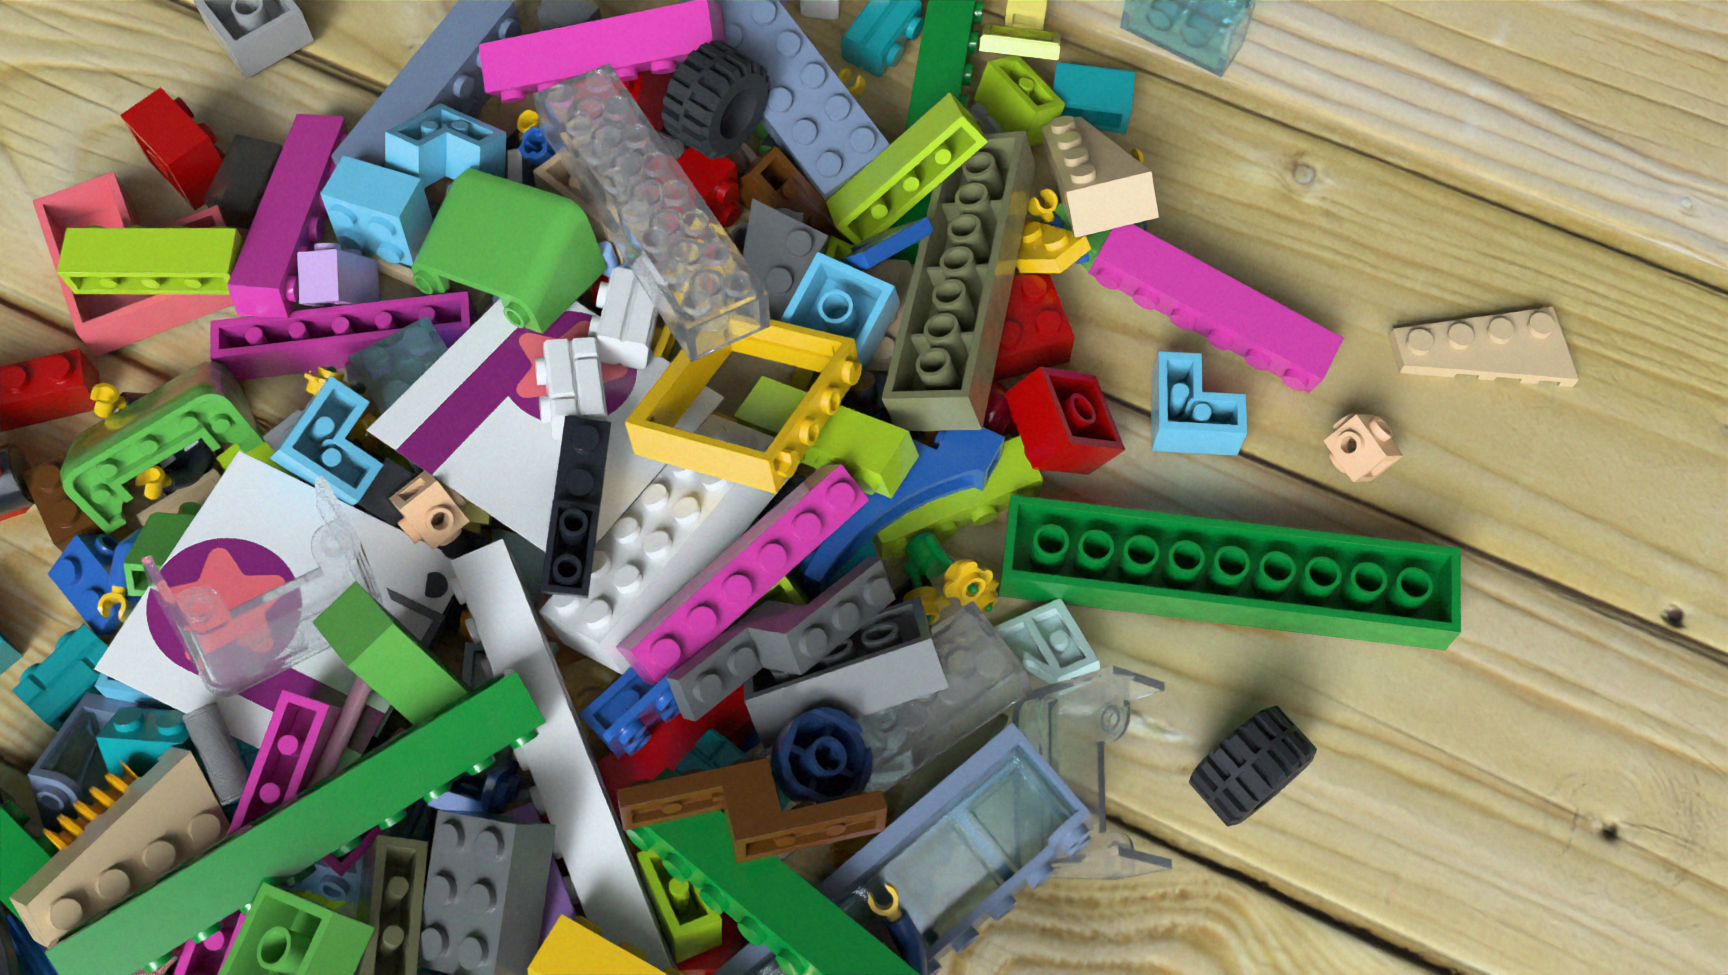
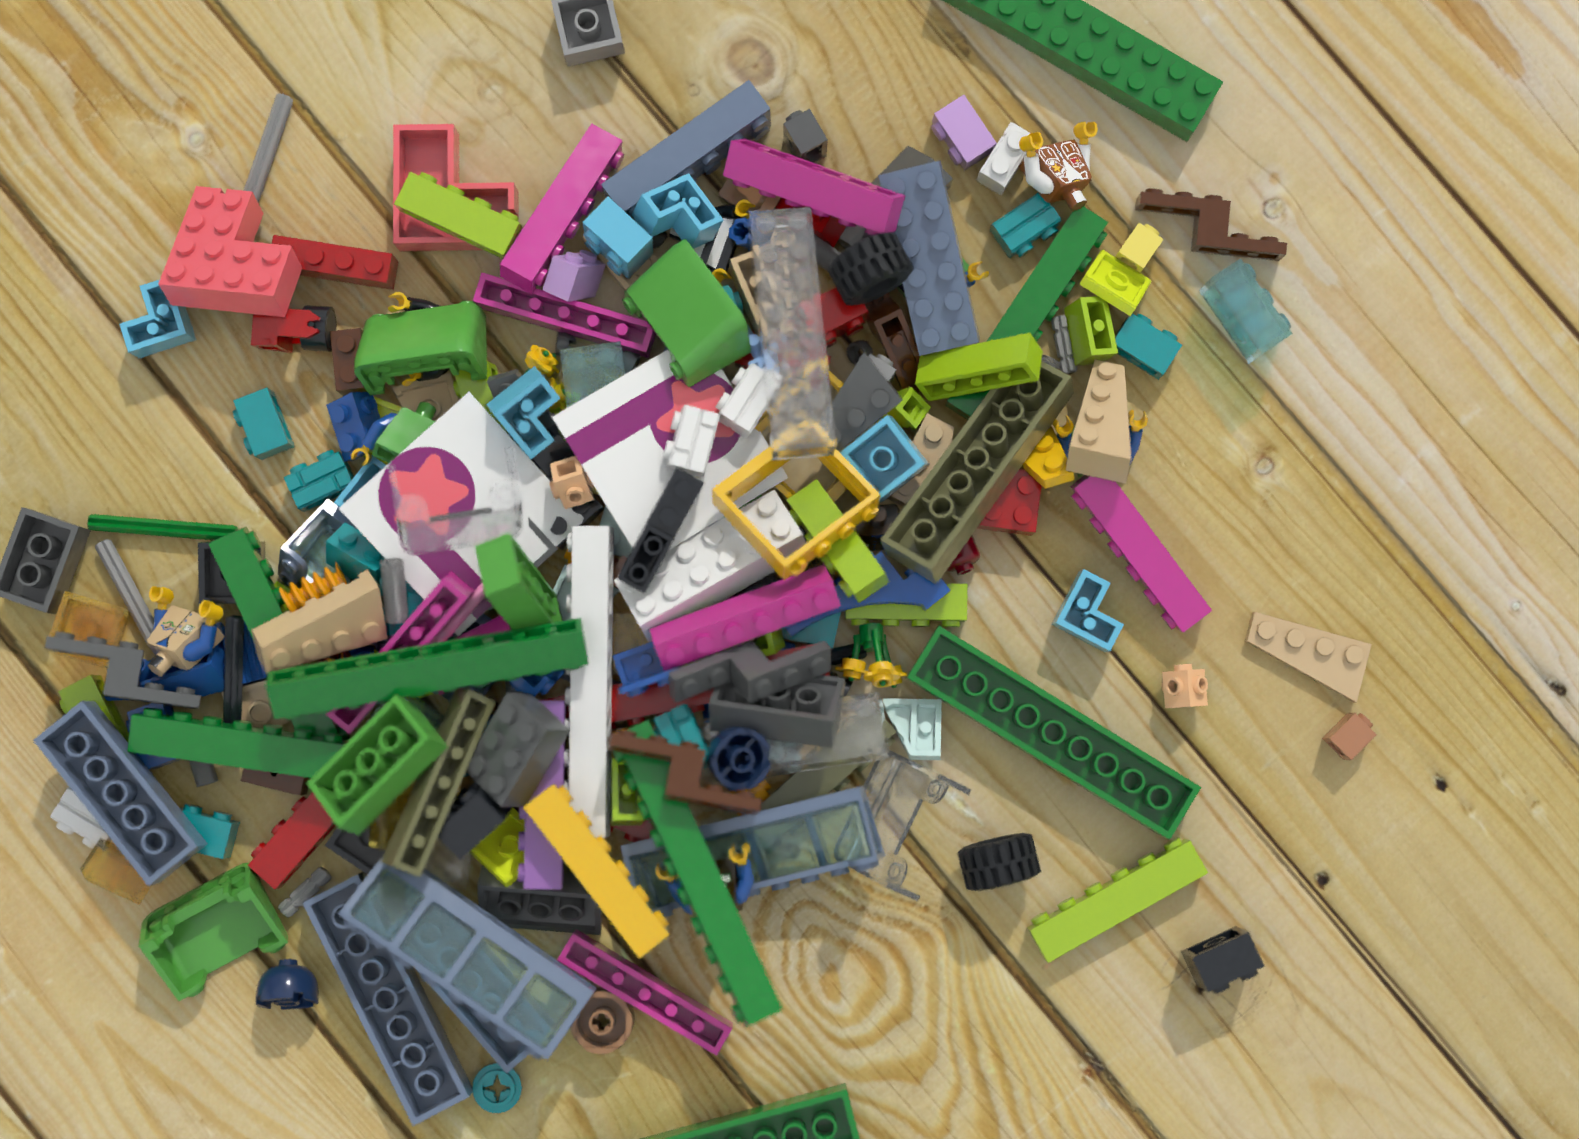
camera: 25 degrees right, 20 degrees up
red brick [120,87,234,211] -> none
clear smoke brick [204,134,283,230] -> none
blue tile [841,217,933,271] -> none
red brick [1004,366,1125,475] -> none
none -> lime brick [1027,837,1208,963]
none -> black brick [1181,926,1265,994]
none -> nougat brick [1322,713,1377,760]

